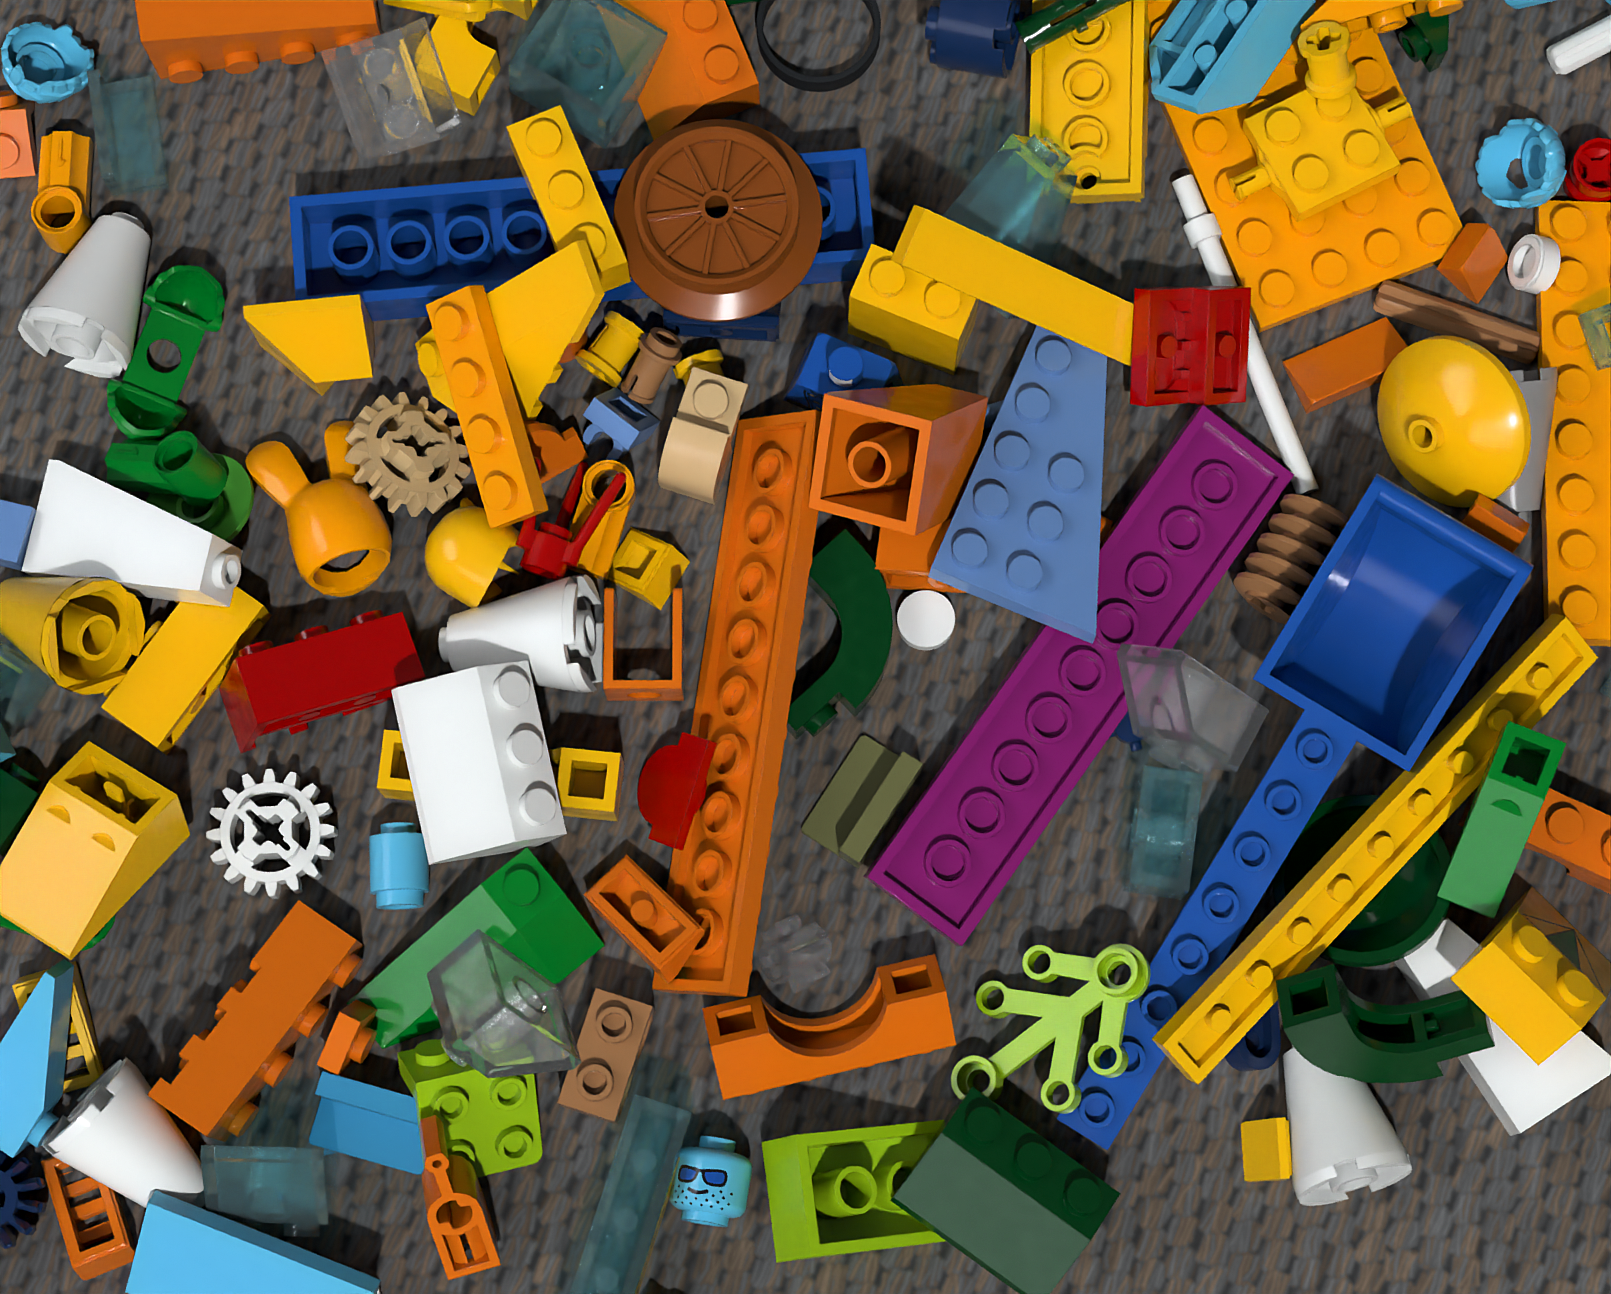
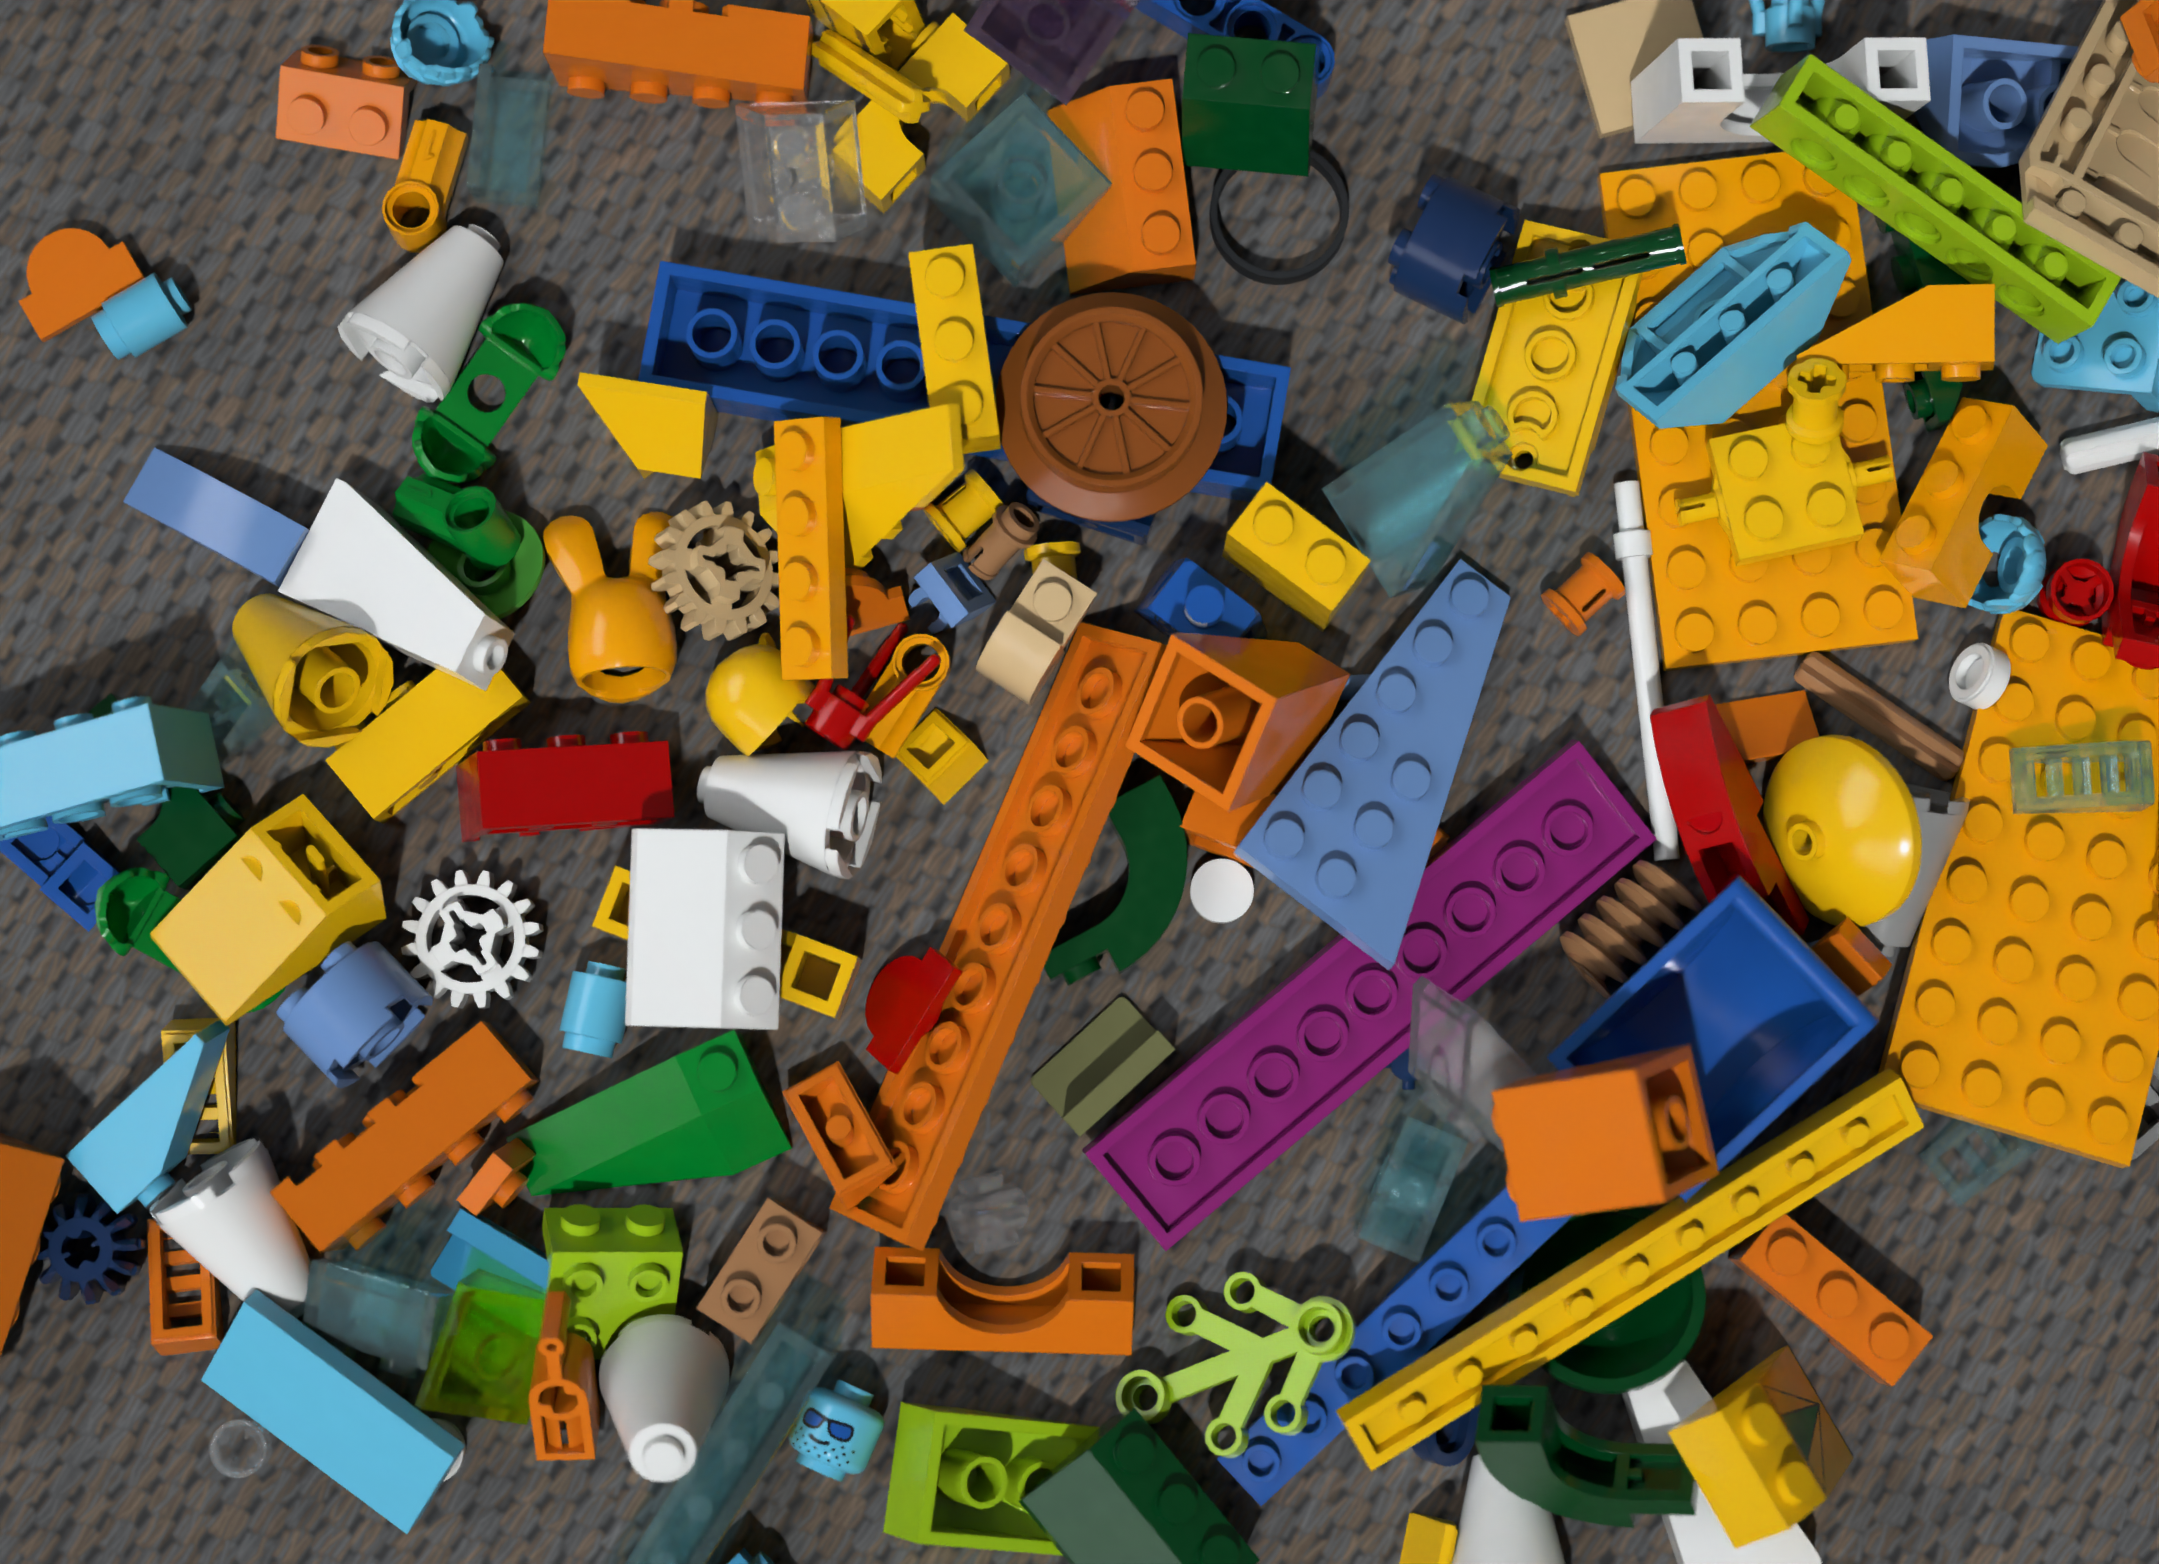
camera: 15 degrees right, 5 degrees up
clear slope [427,929,582,1078] -> none
orange piece [603,588,685,701] -> none
yellow tile [891,205,1134,367] -> none
red slope [1130,286,1251,407] -> none
orange slope [1436,223,1509,304] -> none
green slope [1436,721,1566,919] -> none
none -> medium blue brick [276,941,434,1088]
none -> clear neon green slope [415,1268,546,1425]
none -> white cone [599,1314,729,1482]
none -> orange slope [1491,1044,1719,1222]
none -> orange bush [1541,552,1626,637]
none -> red slope [1650,694,1810,936]
none -> light orange arch [1879,397,2048,609]

